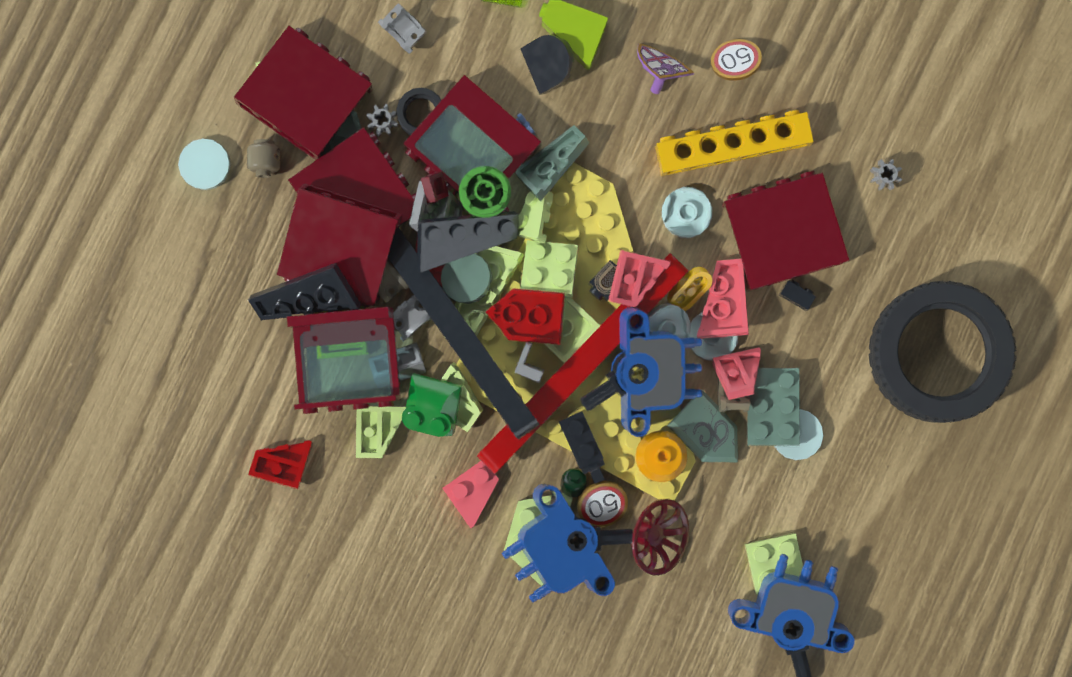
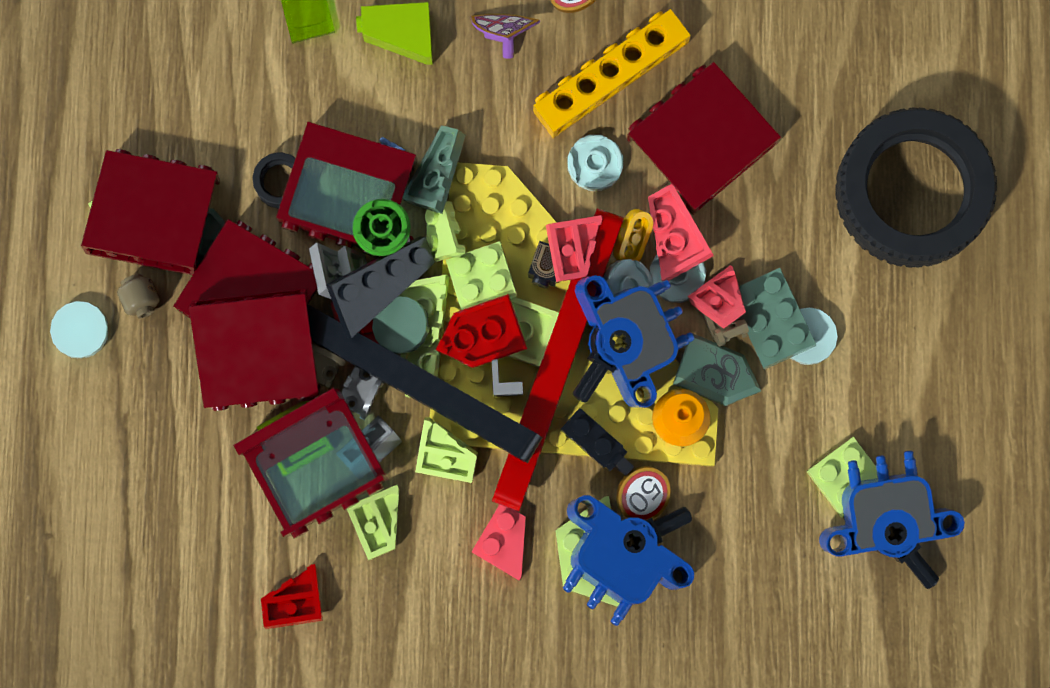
camera: 25 degrees left, 5 degrees down
black wing [248,263,361,320] -> none
light grey gear [367,104,398,136] -> none
light grey piece [378,3,427,54] -> none
green slope [402,373,462,437] -> none
dark red tile [421,171,449,203] -> none
black tile [520,35,574,95] -> none
dark green piece [560,468,587,497] -> none
dark red wheel [632,498,689,576] -> none
black piece [779,280,816,311] -> none
light grey gear [870,159,902,191] -> none

